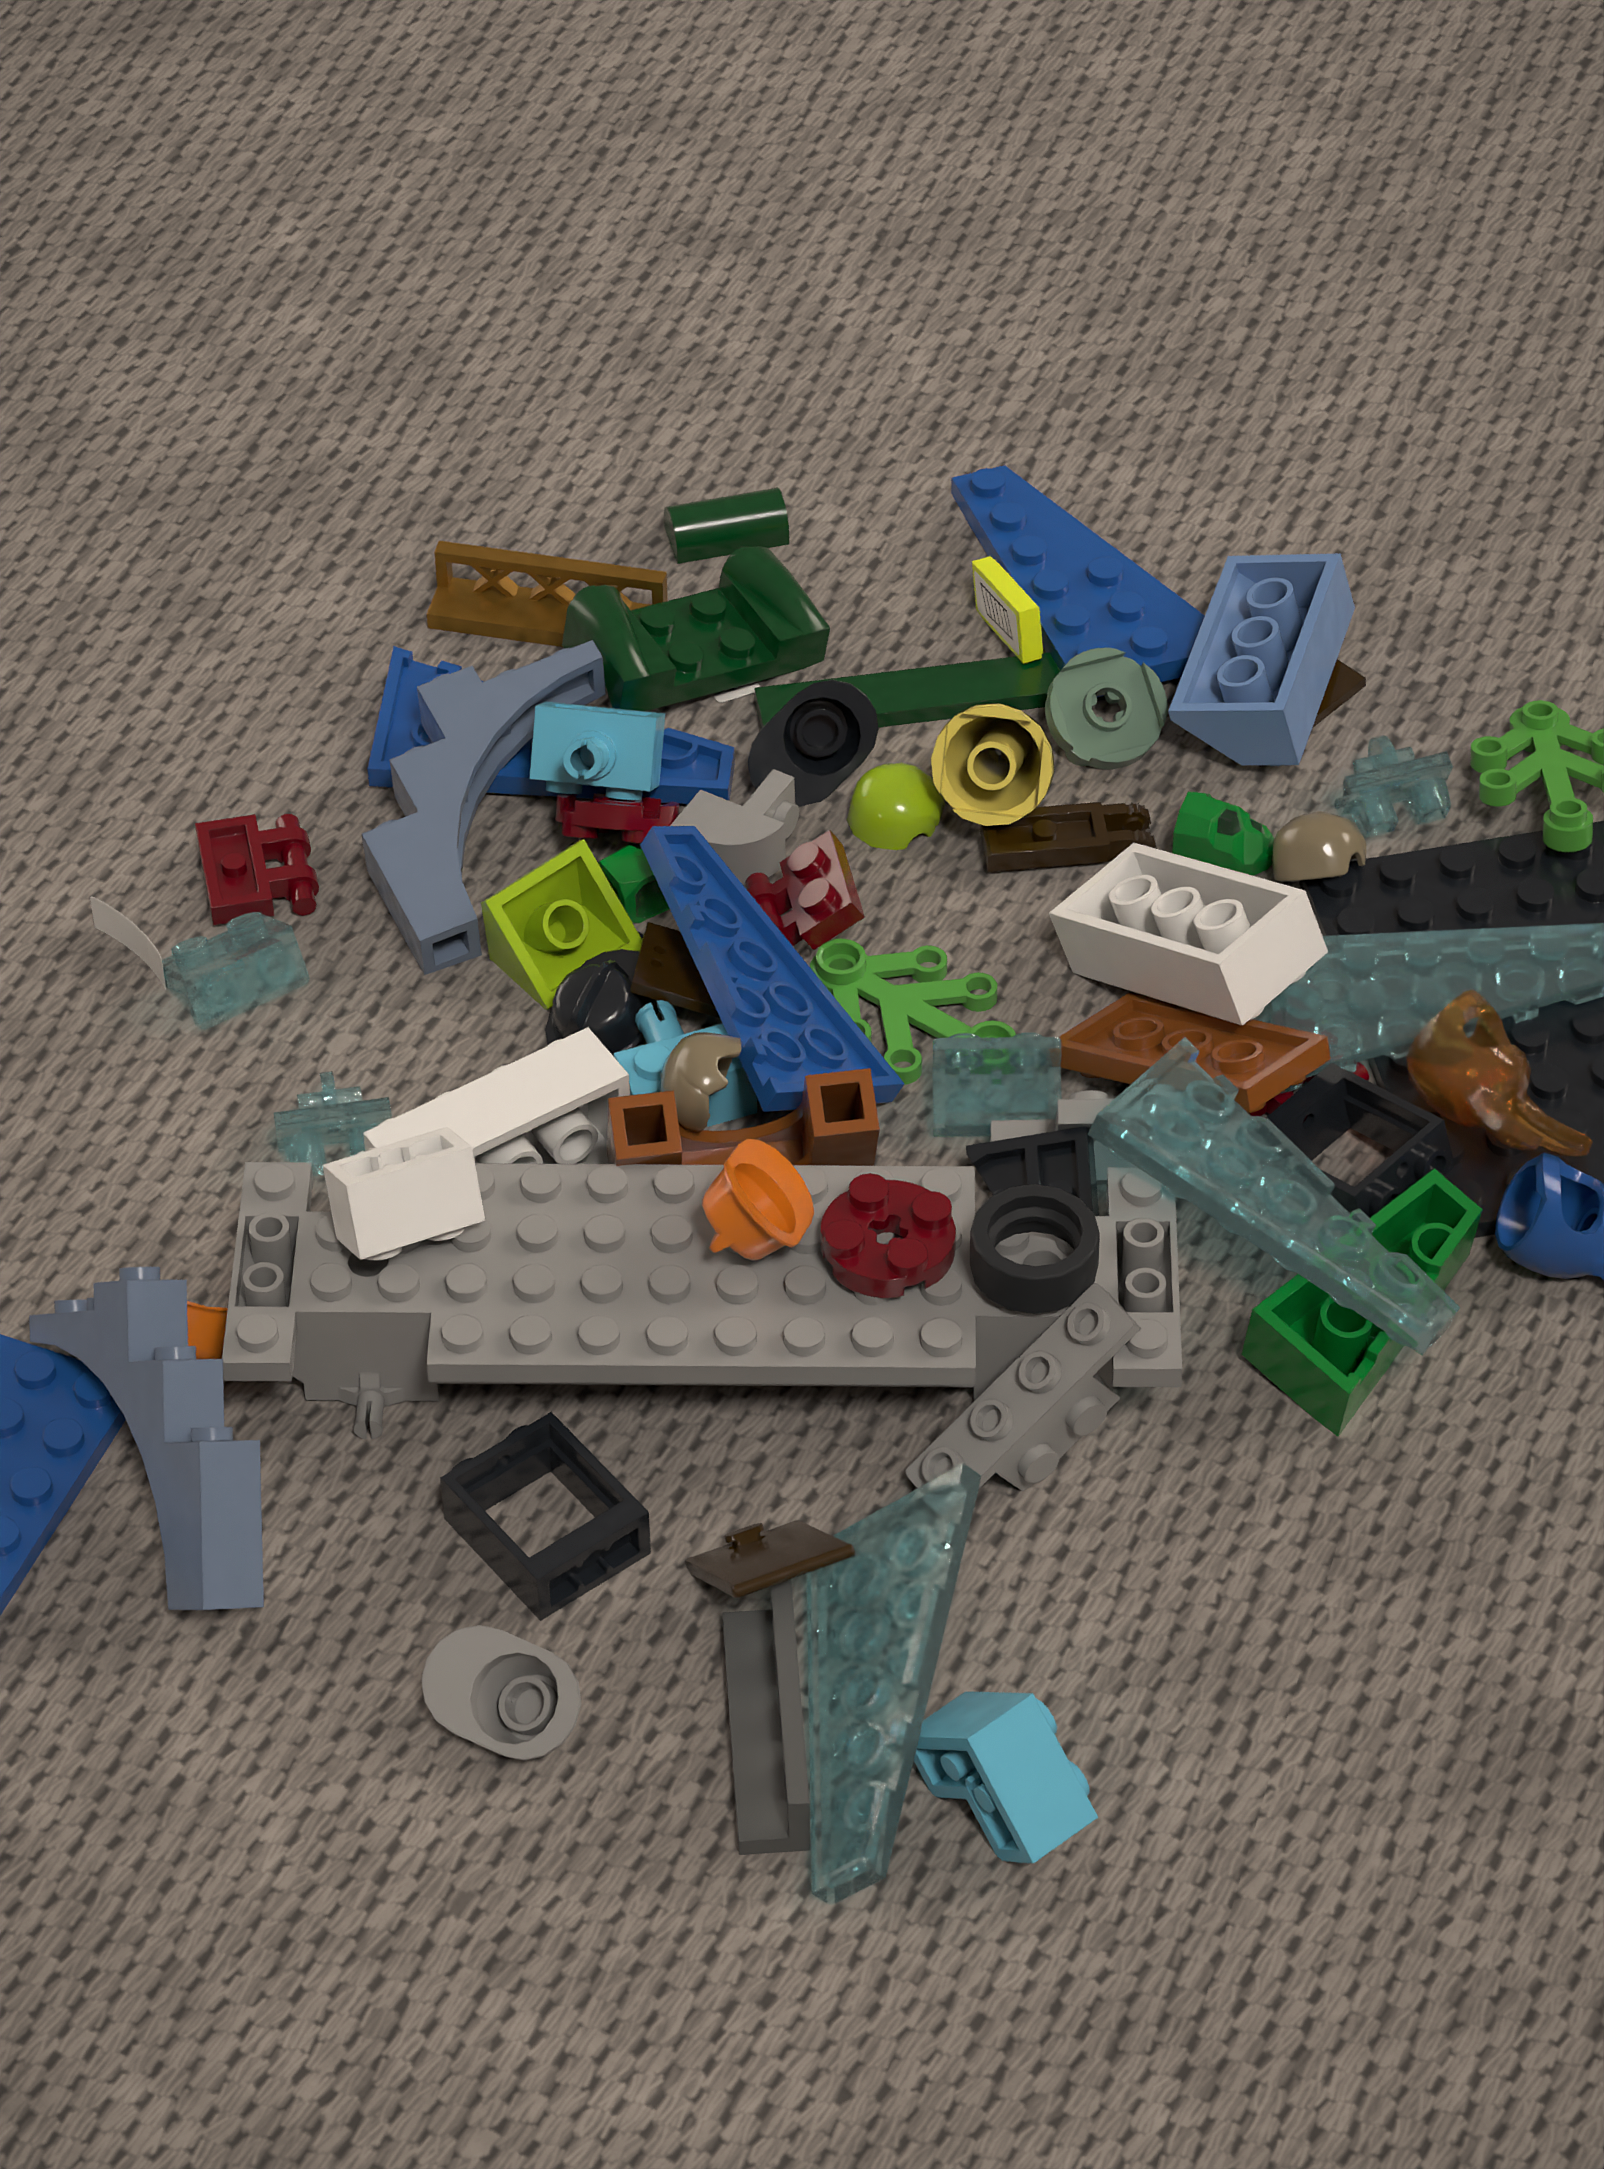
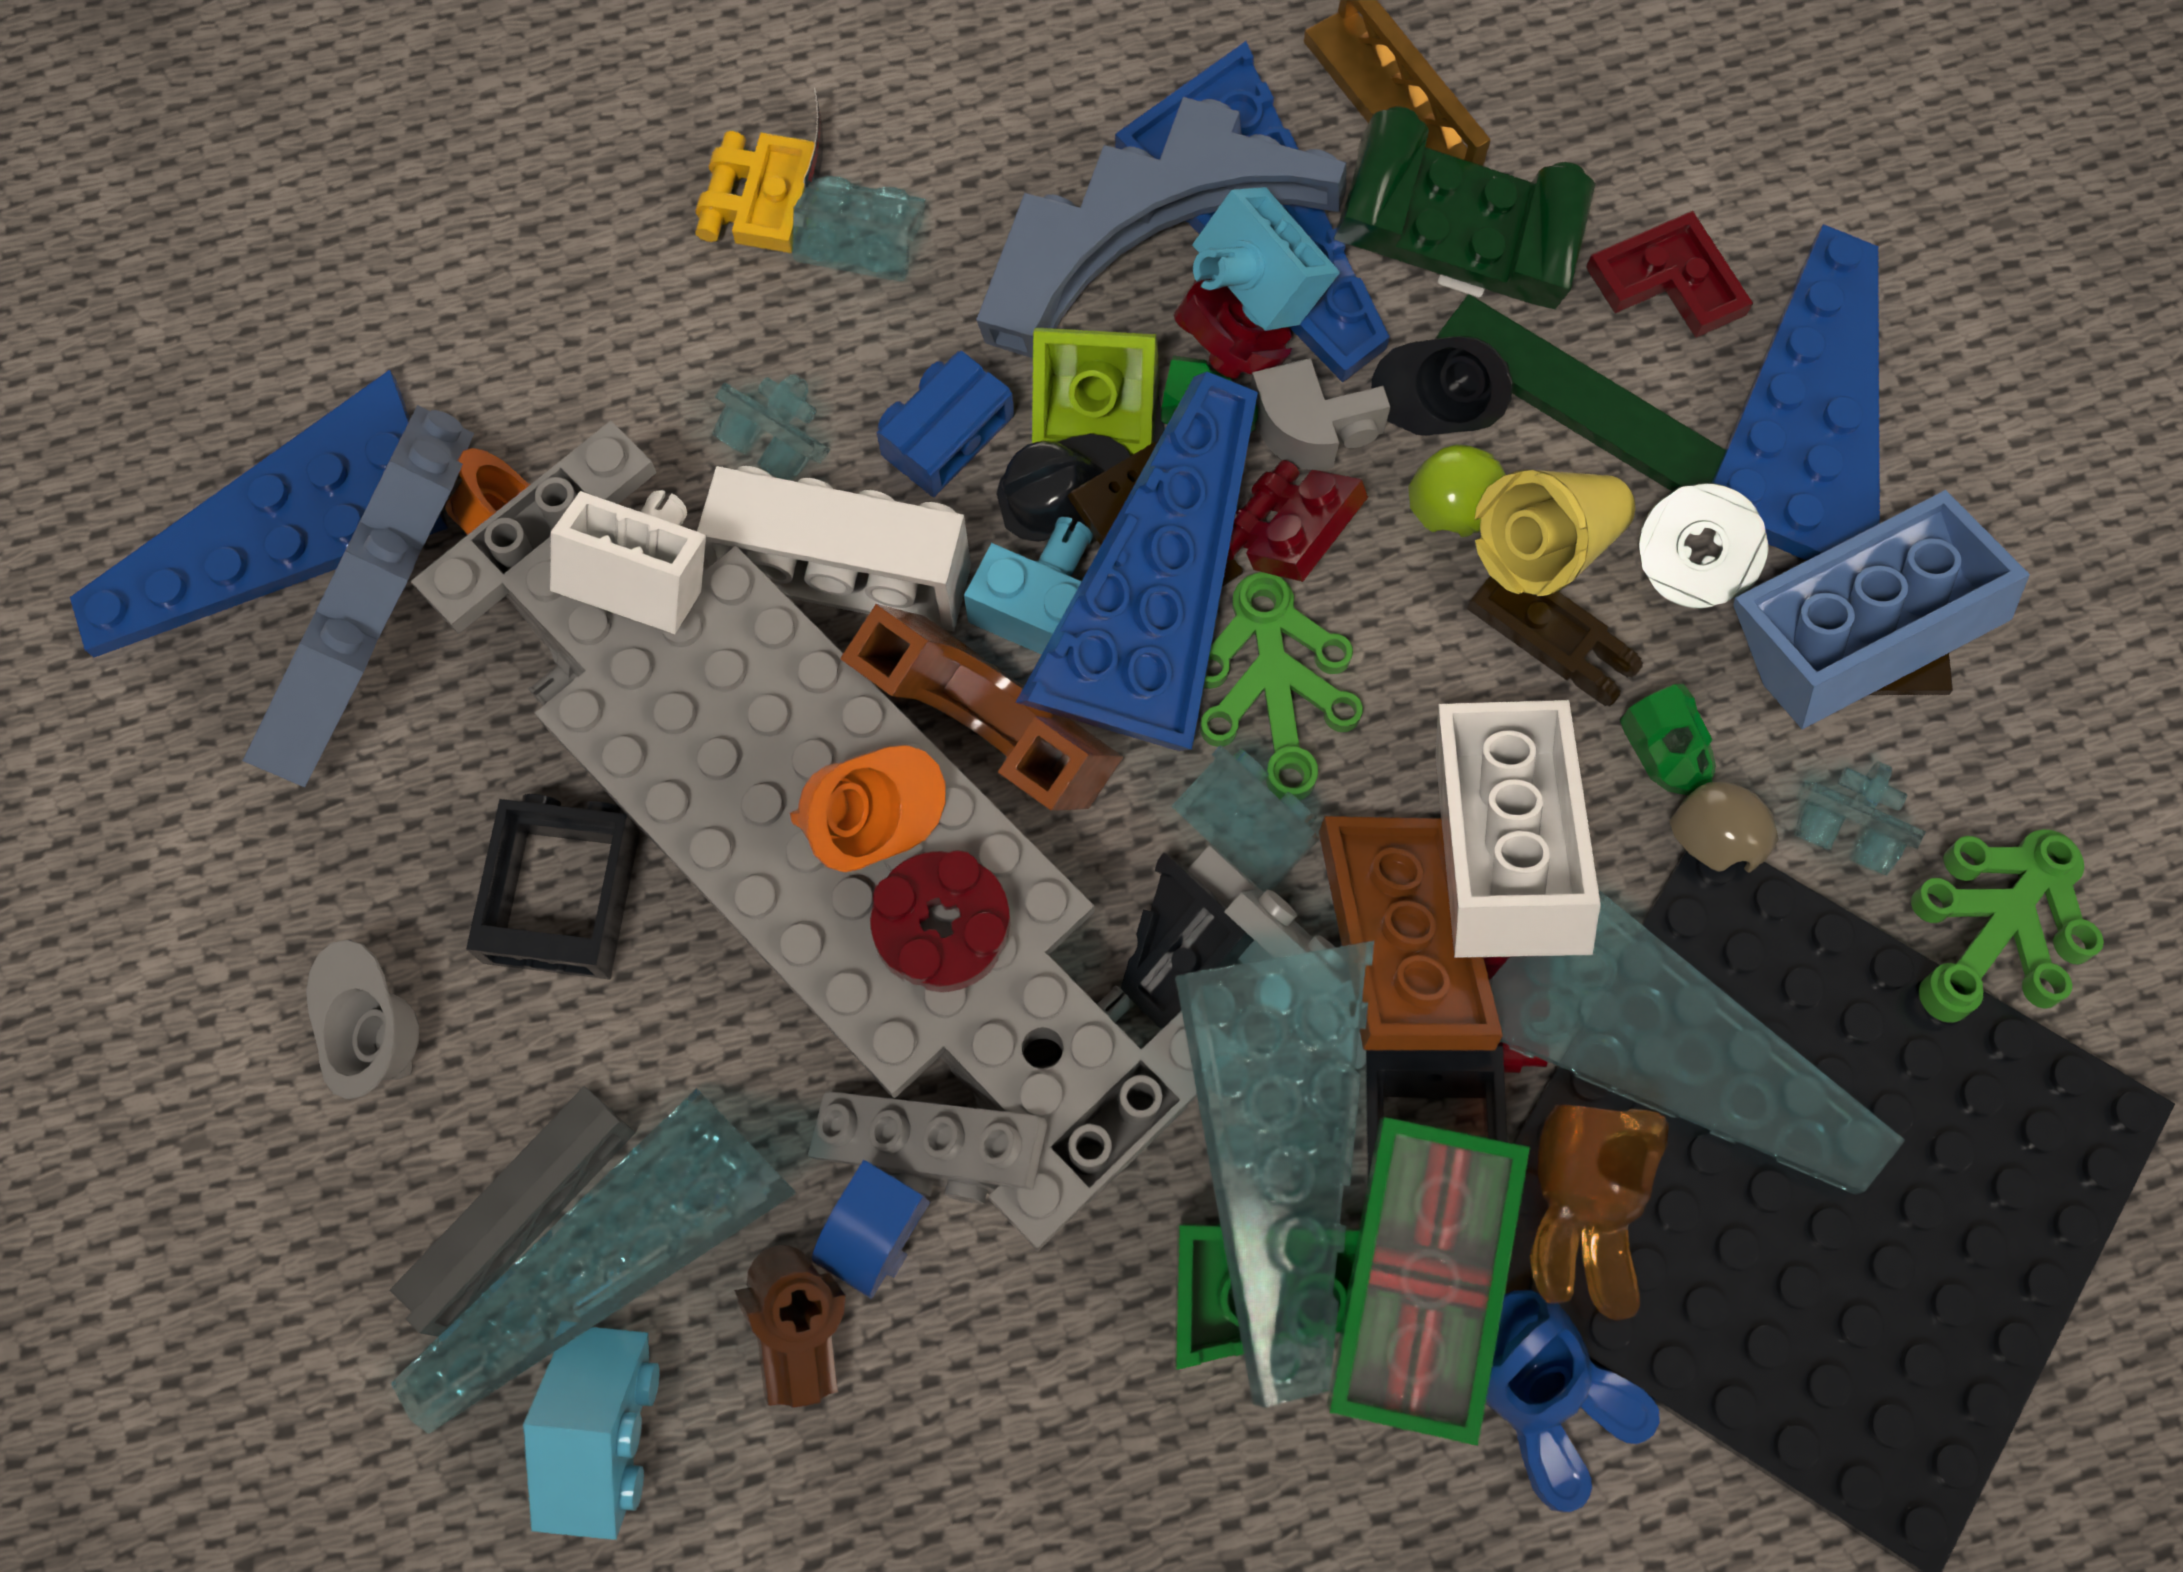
camera: 45 degrees right, 25 degrees up
dark red plate [195,814,319,925] -> none
dark tan hair [661,1032,742,1132] -> none
dark green brick [664,487,790,564] -> none
dark brown container [685,1520,855,1599] -> none
black tyre [970,1184,1100,1314] -> none
neon yellow tile [972,556,1043,664] -> none
none -> yellow plate [695,131,815,253]
none -> reddish brown piece [734,1245,846,1408]
none -> blue brick [812,1159,930,1299]
none -> blue brick [876,350,1014,497]
none -> clear brick [1327,1117,1530,1446]
none -> dark red plate [1586,211,1753,338]

